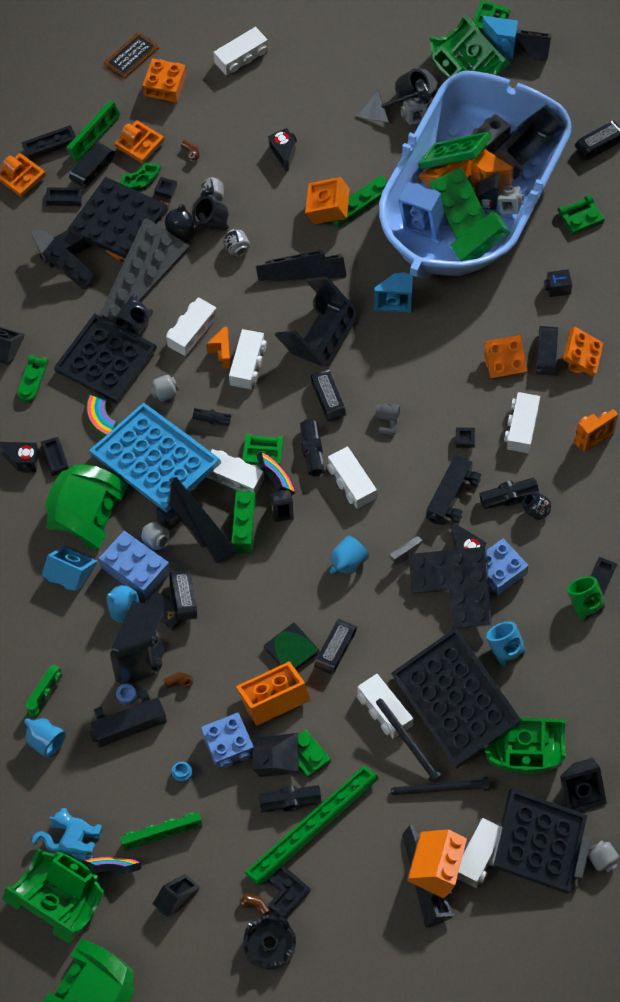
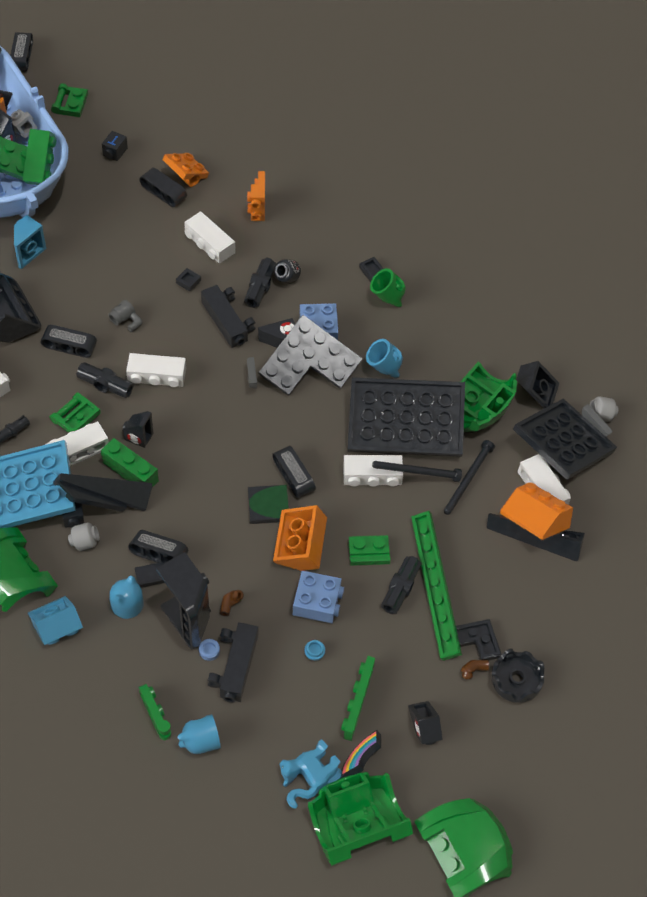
camera: 60 degrees left, 5 degrees down
medium blue brick [99,531,170,600] -> none
black slope [253,733,299,777] -> none
tile [257,451,296,496] -> none
dark azure piece [330,536,370,574] -> none
orange plate [483,335,527,378] -> none

